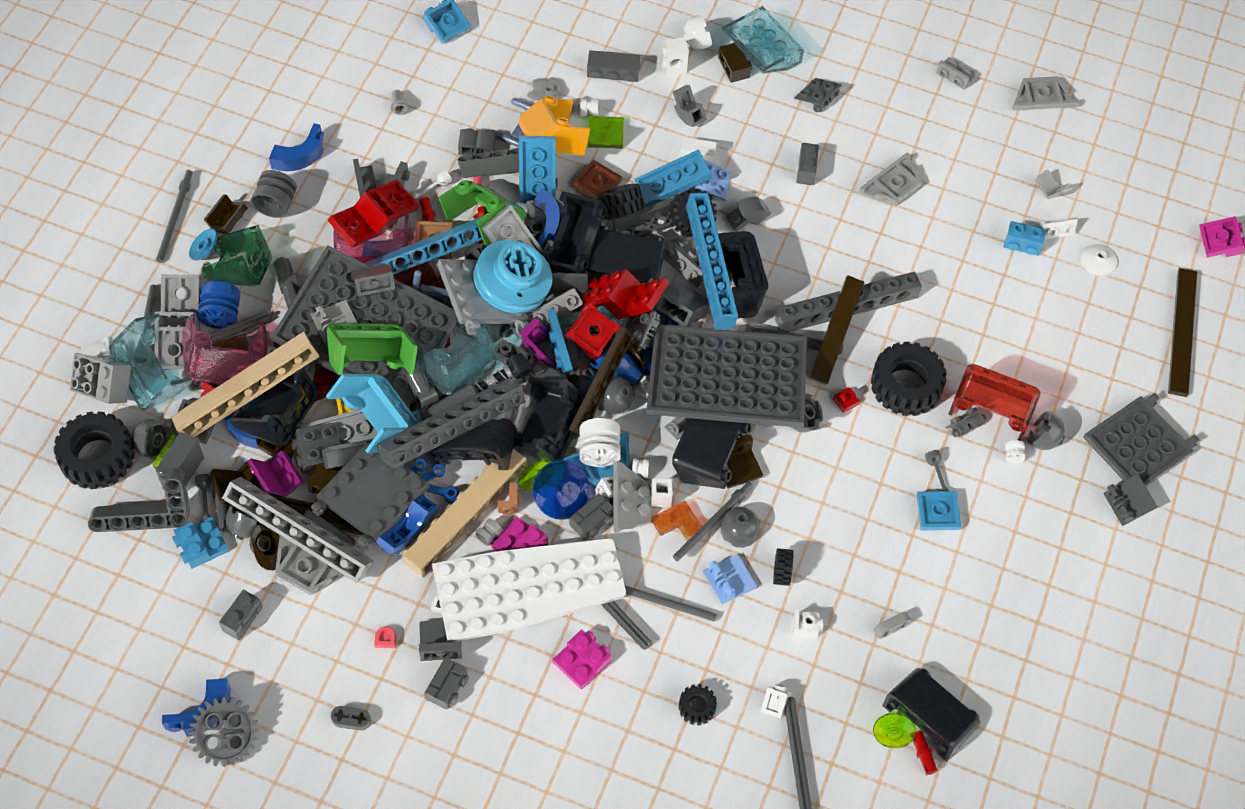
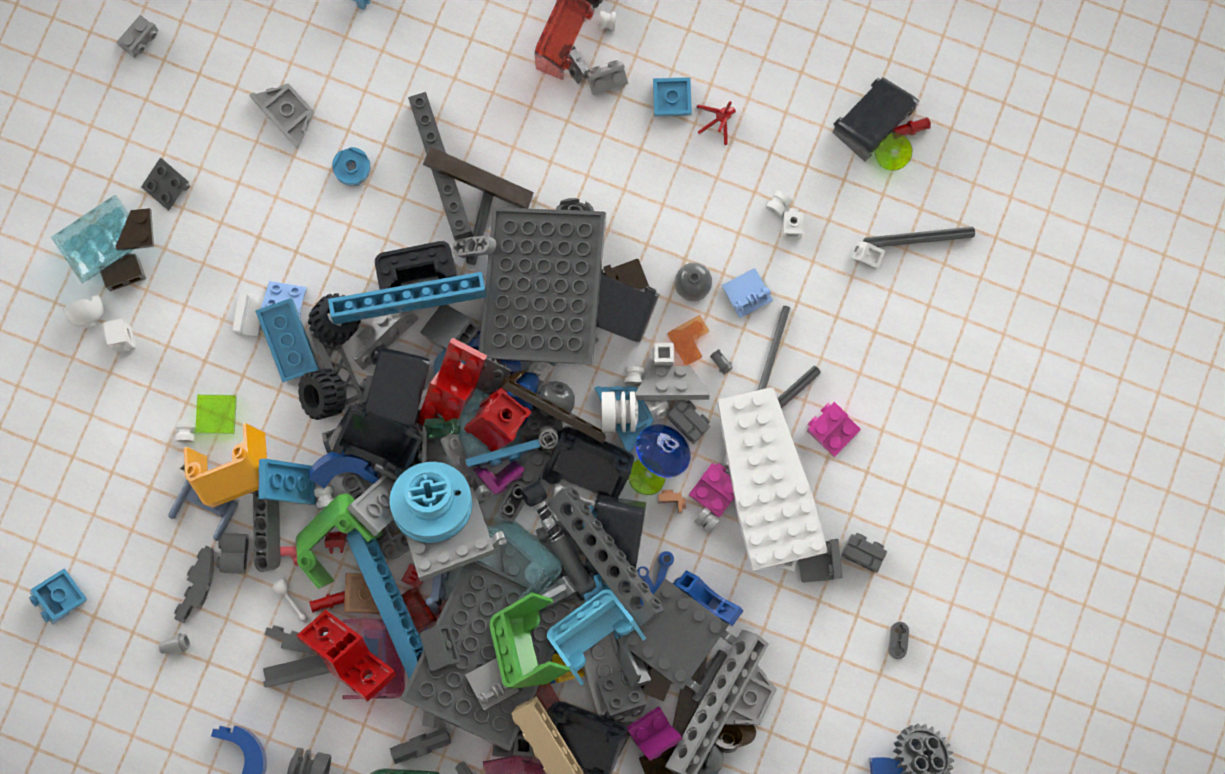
camera: 90 degrees left, 20 degrees up
dark grey brick [219,589,263,640] -> none
coral tile [374,626,396,648] -> none
tan brick [403,449,527,578] -> none
light grey plate [527,77,559,100] -> none
copper plate [572,159,622,199] -> none
dark grey brick [587,50,640,82] -> none
dark grey brick [673,85,707,127] -> none
dark grey bar [673,481,753,561] -> none
black tyre [678,684,717,726] -> none
dark grey brick [726,197,771,232] -> none
black tyre [773,548,794,586] -> none
dark grey brick [796,143,819,185] -> none
red tile [833,387,860,413] -> none
black tyre [871,342,947,416] -> none
light grey beam [874,612,912,639] -> none
dark grey hinge [925,450,949,491] -> none
none -> dark brown wing [115,208,154,251]
none -> dark grey slope [174,546,214,623]
none -> dark azure plate [332,147,371,186]
none -> clear green plate [424,418,461,438]
none -> light grey beam [452,236,496,258]
none -> light grey wheel [538,425,558,449]
none -> light grey bracket [586,60,629,95]
none -> red plant [696,101,736,145]
none -> dark grey pin [710,349,733,374]
none -> white wheel [766,190,792,217]

